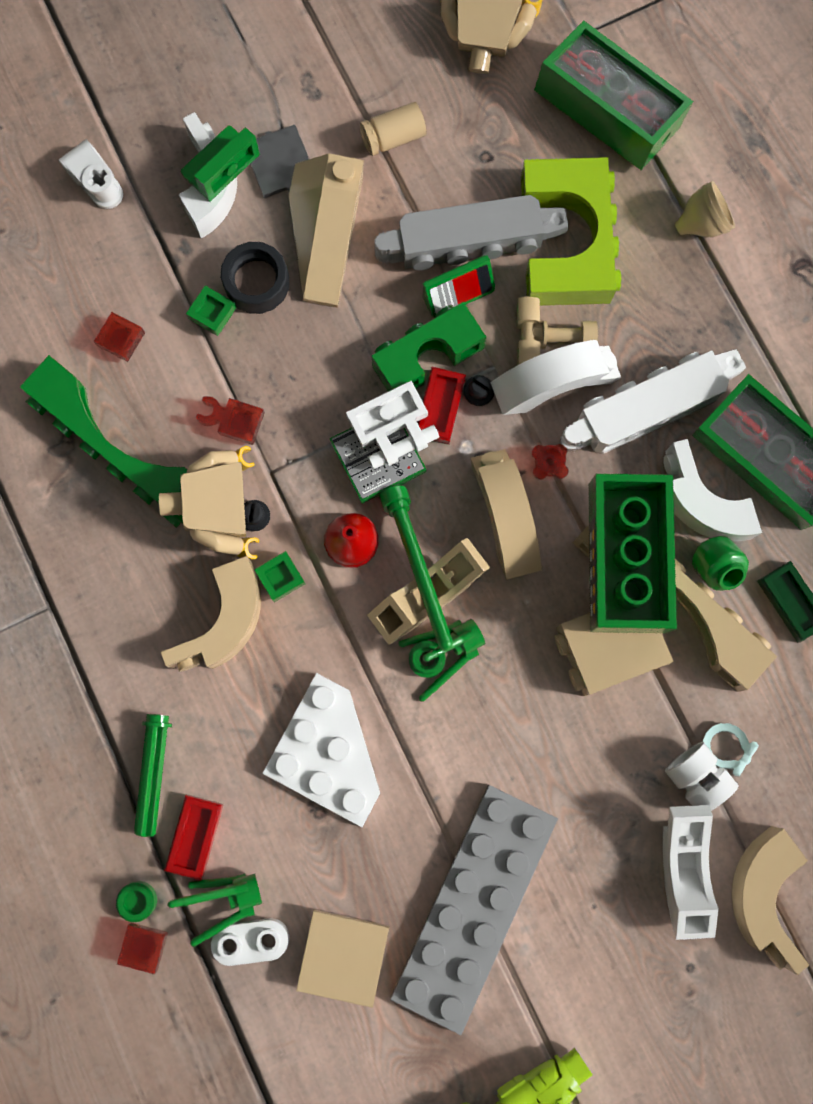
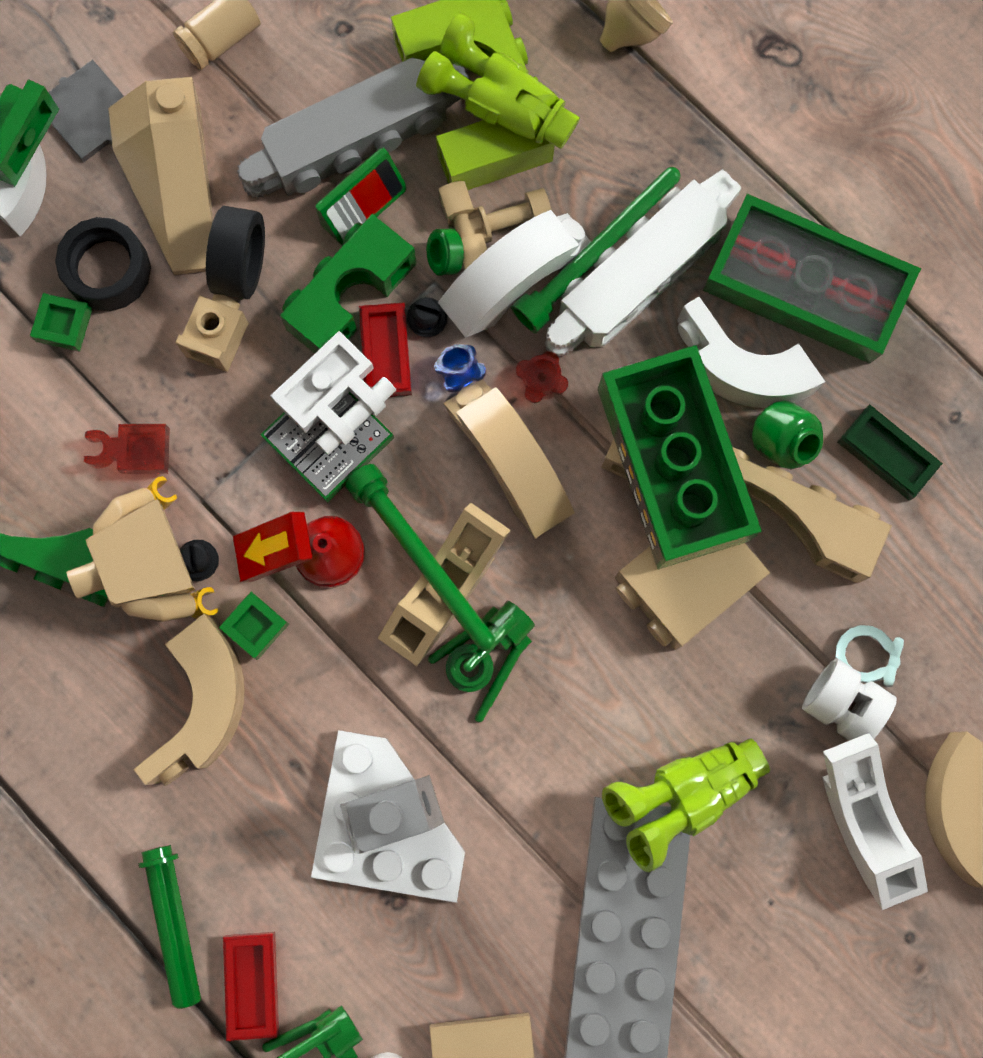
camera: 20 degrees left, 0 degrees up
none -> tan brick [175,294,249,372]
none -> black tyre [206,206,265,299]
none -> red tile [233,512,313,582]
none -> light grey torso [340,775,445,854]
none -> lime piece [416,12,580,149]
none -> green tile [426,228,464,276]
none -> clear blue plate [434,344,487,393]
none -> green piece [511,167,681,334]
none -> lime piece [602,738,770,873]

